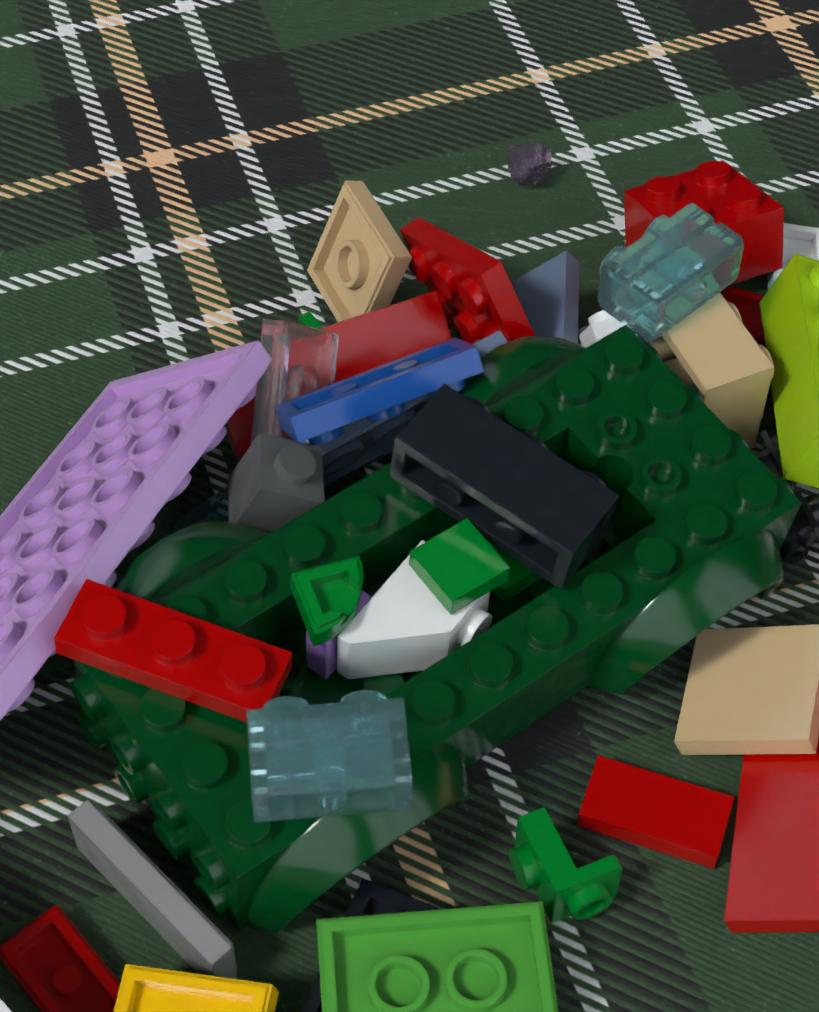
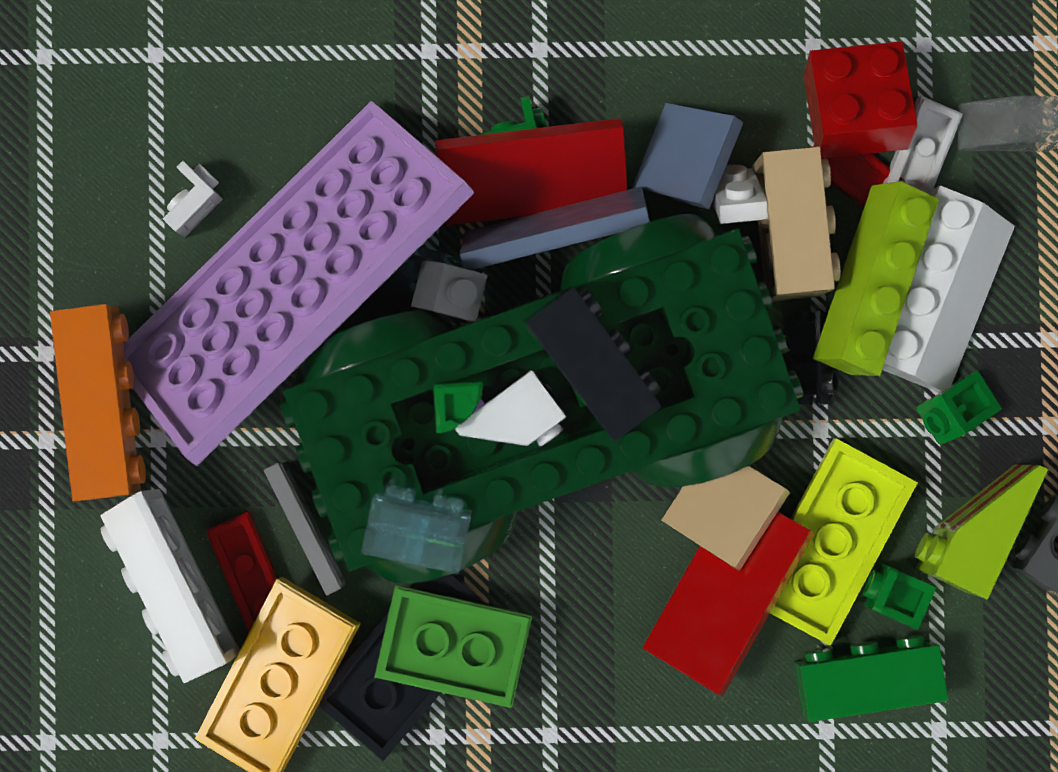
camera: 15 degrees right, 35 degrees up
red plate [54,579,293,729] -> none
clear tile [251,319,339,444] -> none
blue plate [274,337,484,445] -> none
tan tile [307,180,412,322] -> none
red plate [399,217,535,345] -> none
green tile [409,518,510,615] -> none
green bracket [509,807,623,924] -> none
red tile [577,755,734,869] -> none
clear light blue brick [598,203,744,343] -> none

